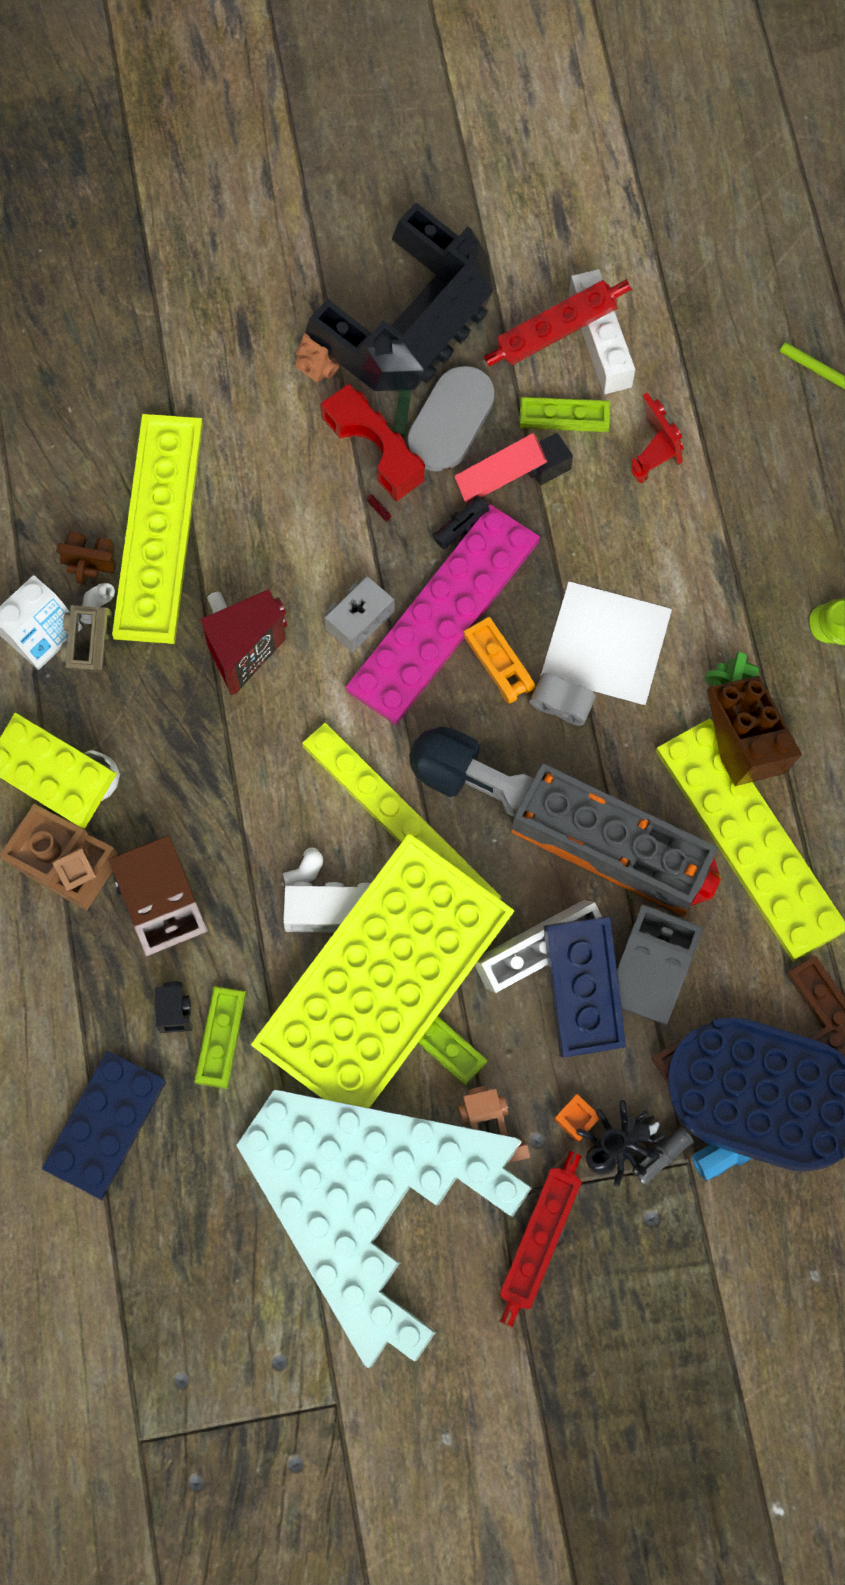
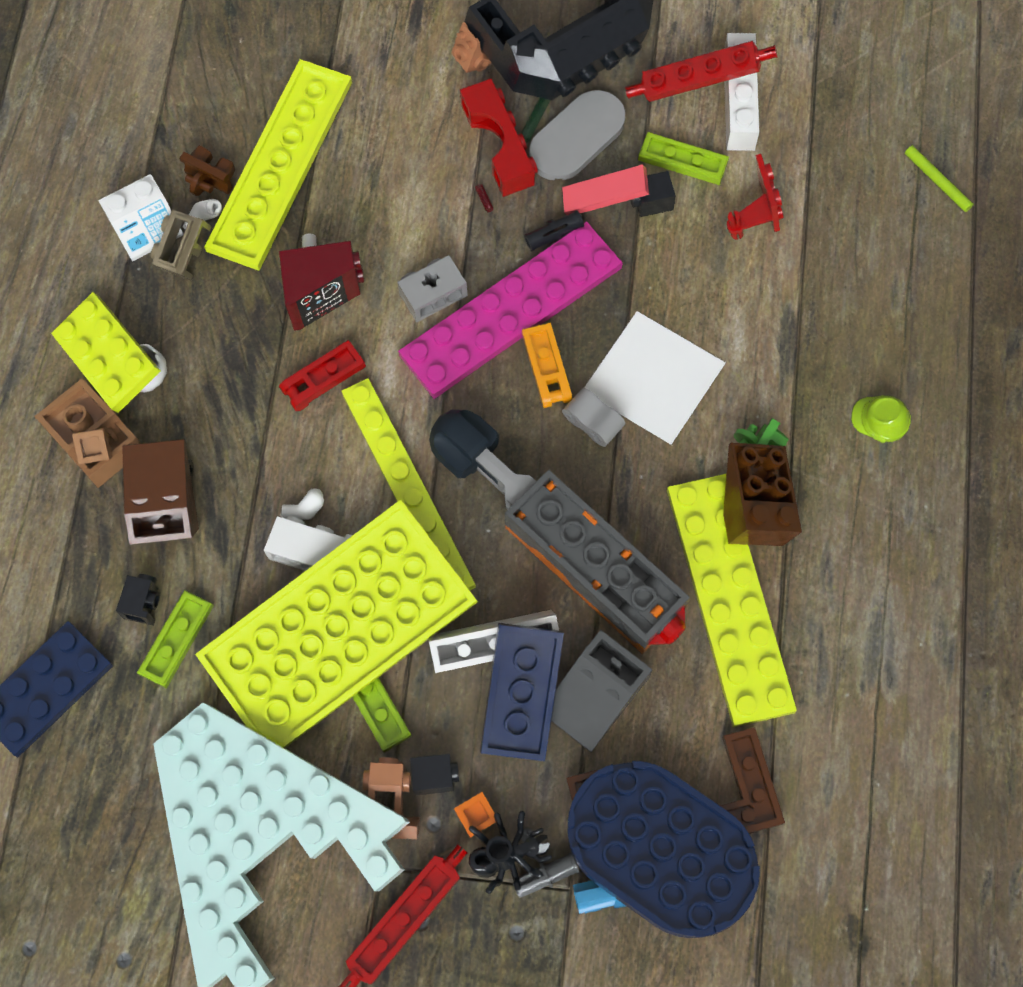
camera: 20 degrees right, 0 degrees up
none -> red plate [279,340,366,411]
none -> black brick [410,754,459,796]

